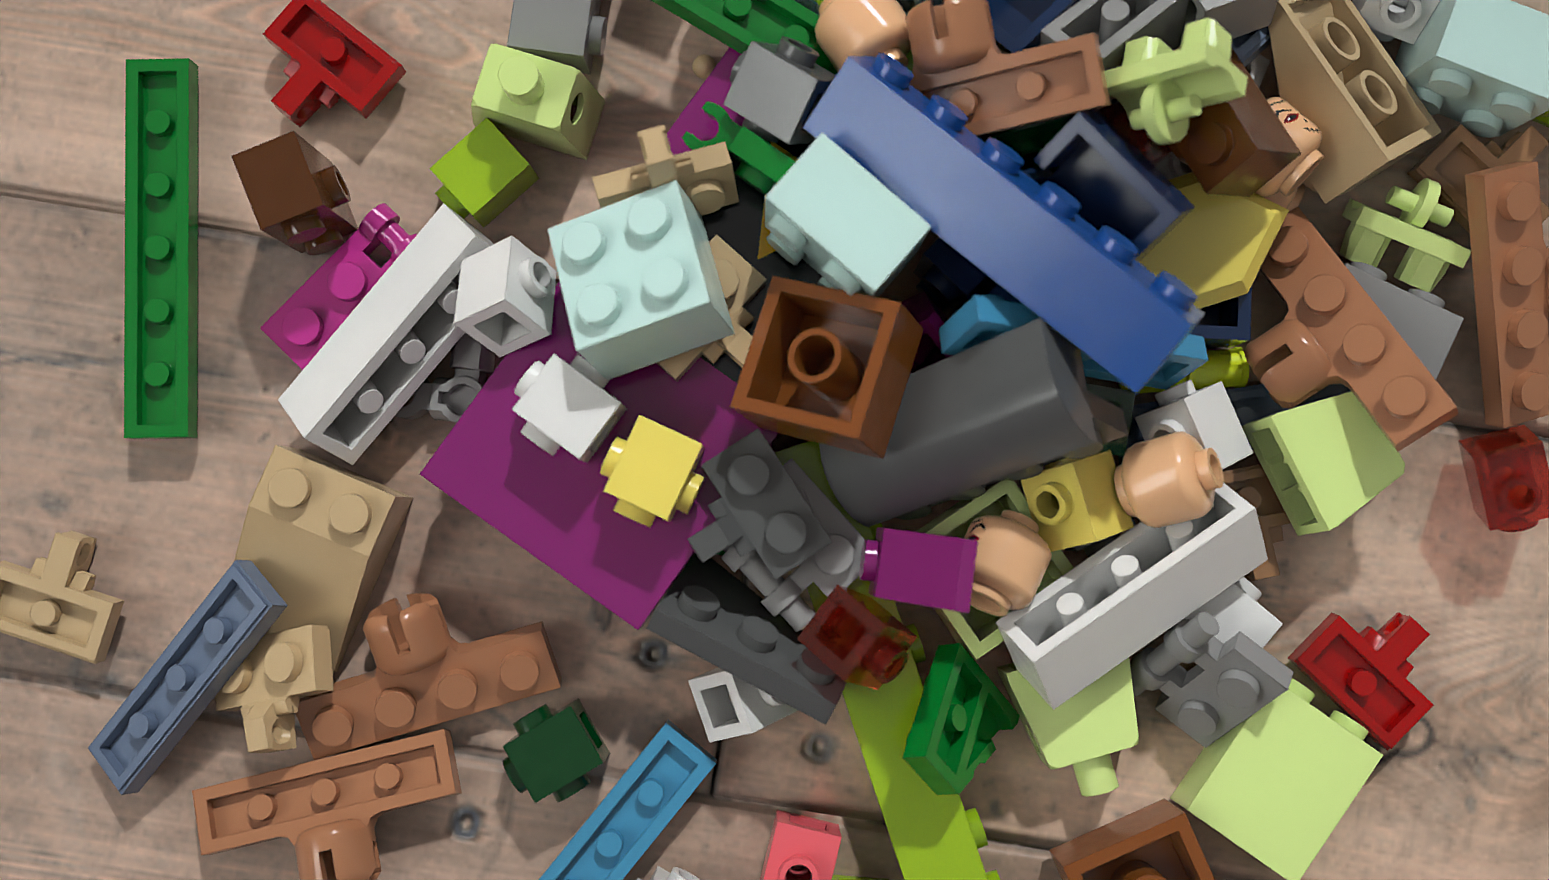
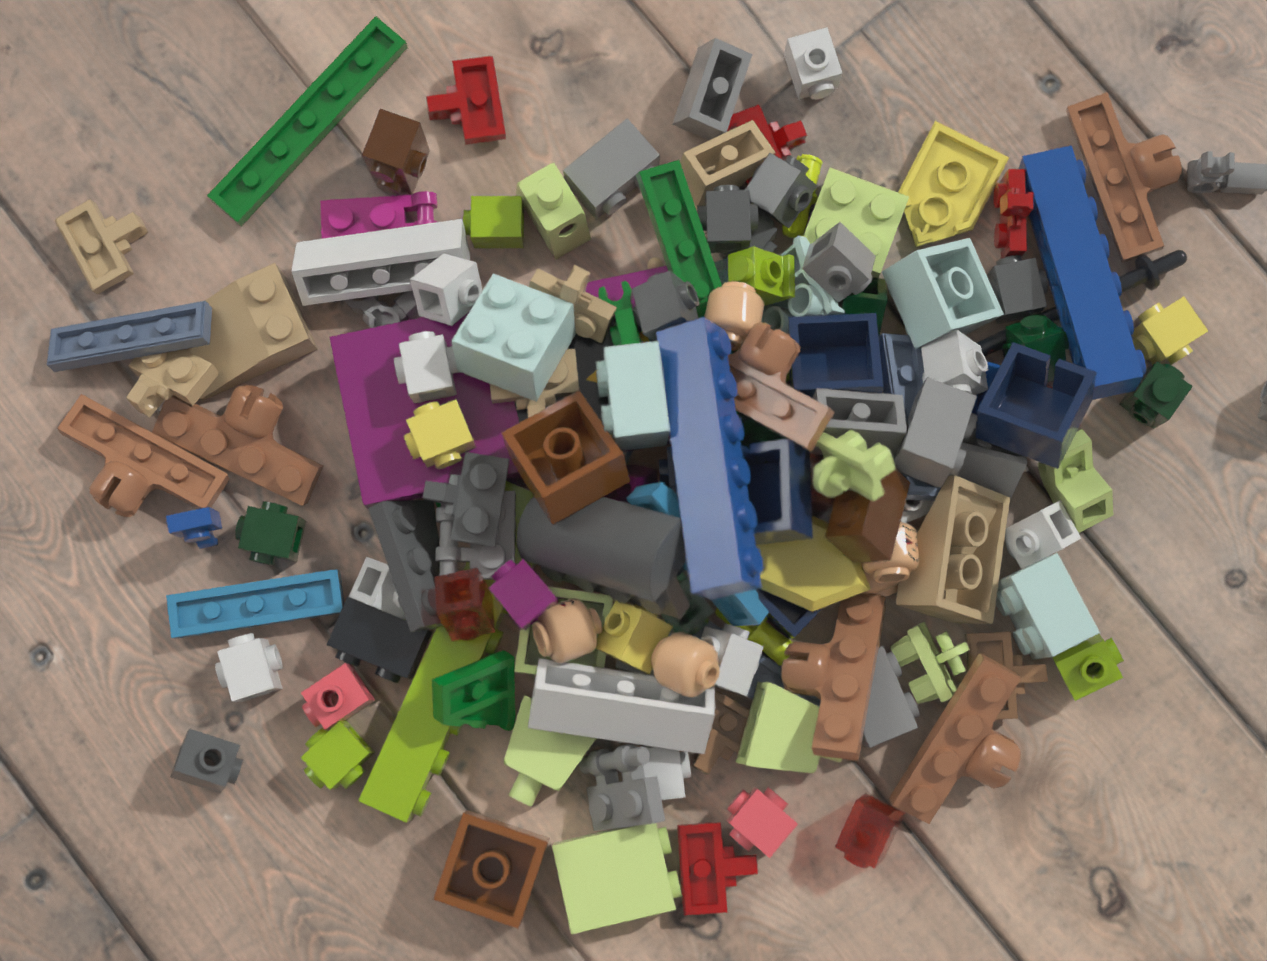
camera: 45 degrees right, 5 degrees down
none -> blue plate [166,507,222,549]
none -> black brick [327,597,432,684]
none -> coral brick [726,787,798,858]

